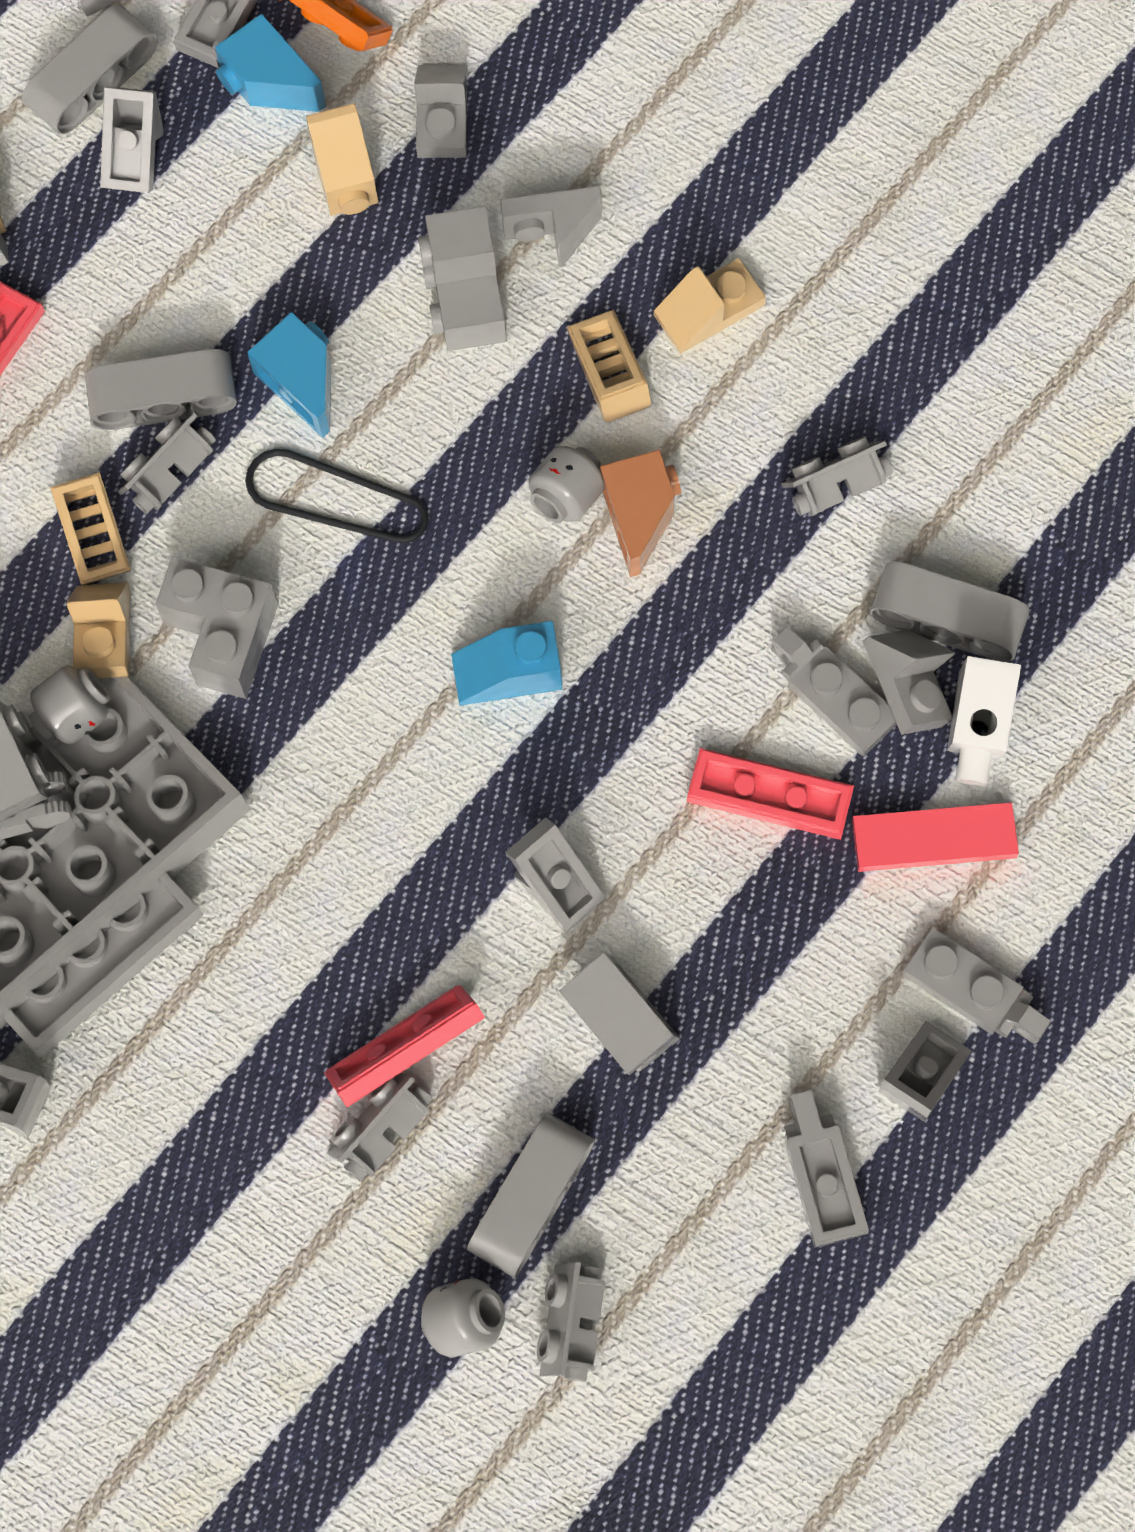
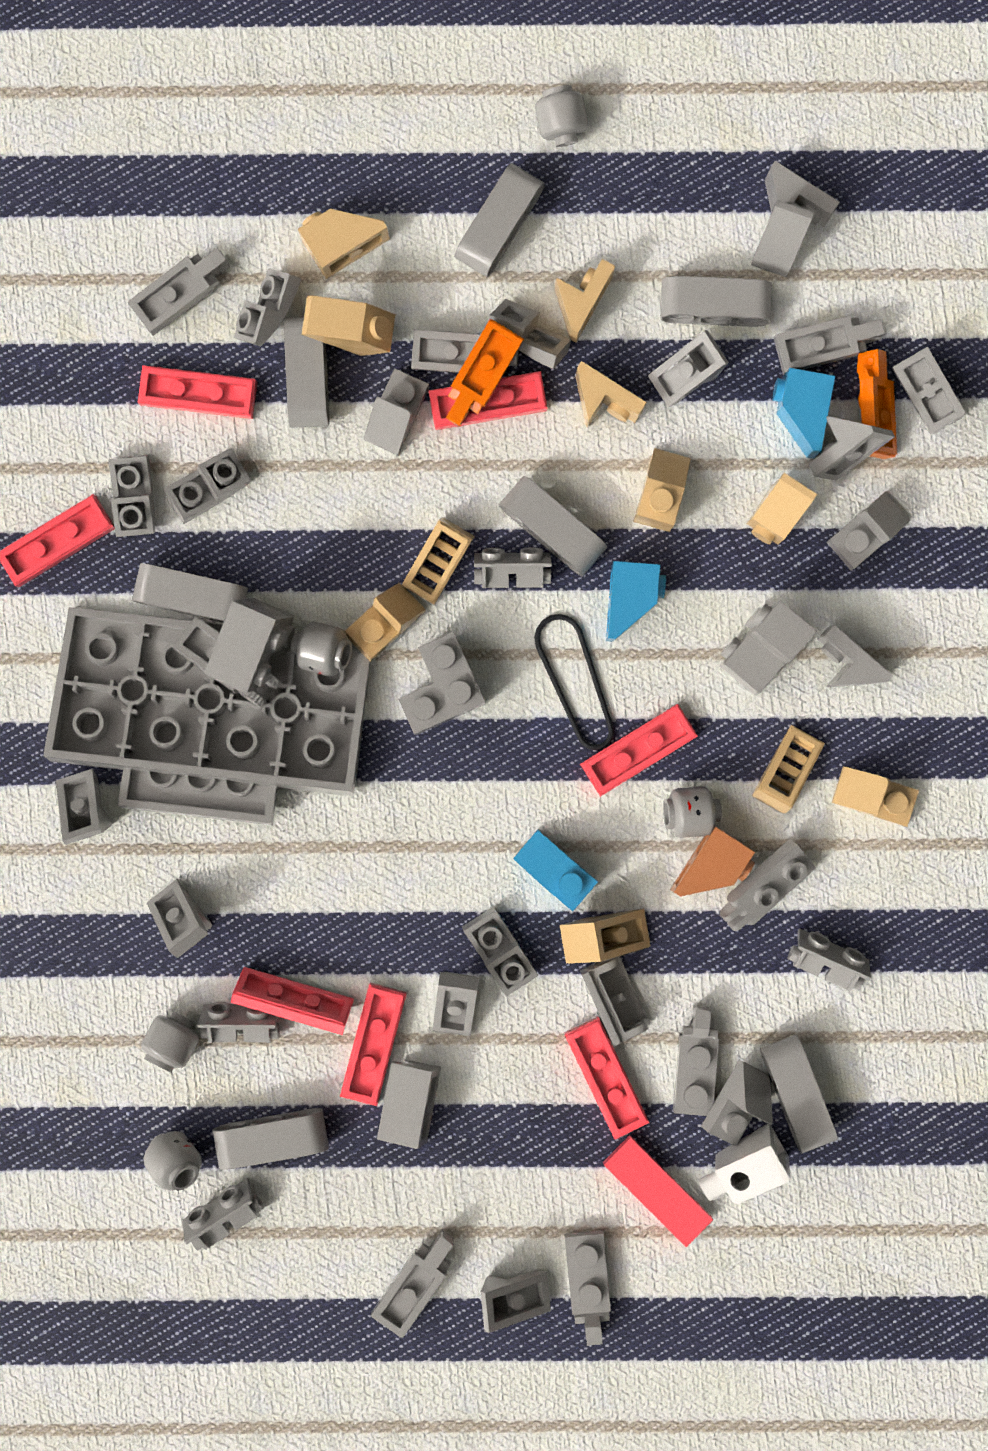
camera: 50 degrees right, 15 degrees up
none -> light grey head [141,1011,199,1072]
none -> light grey slope [147,879,212,958]
none -> coral tile [340,983,407,1106]
none -> light grey slope [462,906,538,997]
none -> tan slope [560,909,651,963]
none -> tan slope [575,361,647,427]
none -> coral tile [580,704,698,797]
none -> light grey hinge [580,956,650,1046]
none -> tan slope [633,448,691,532]
none -> light grey hinge [720,838,816,931]
none -> light grey slope [809,416,895,481]

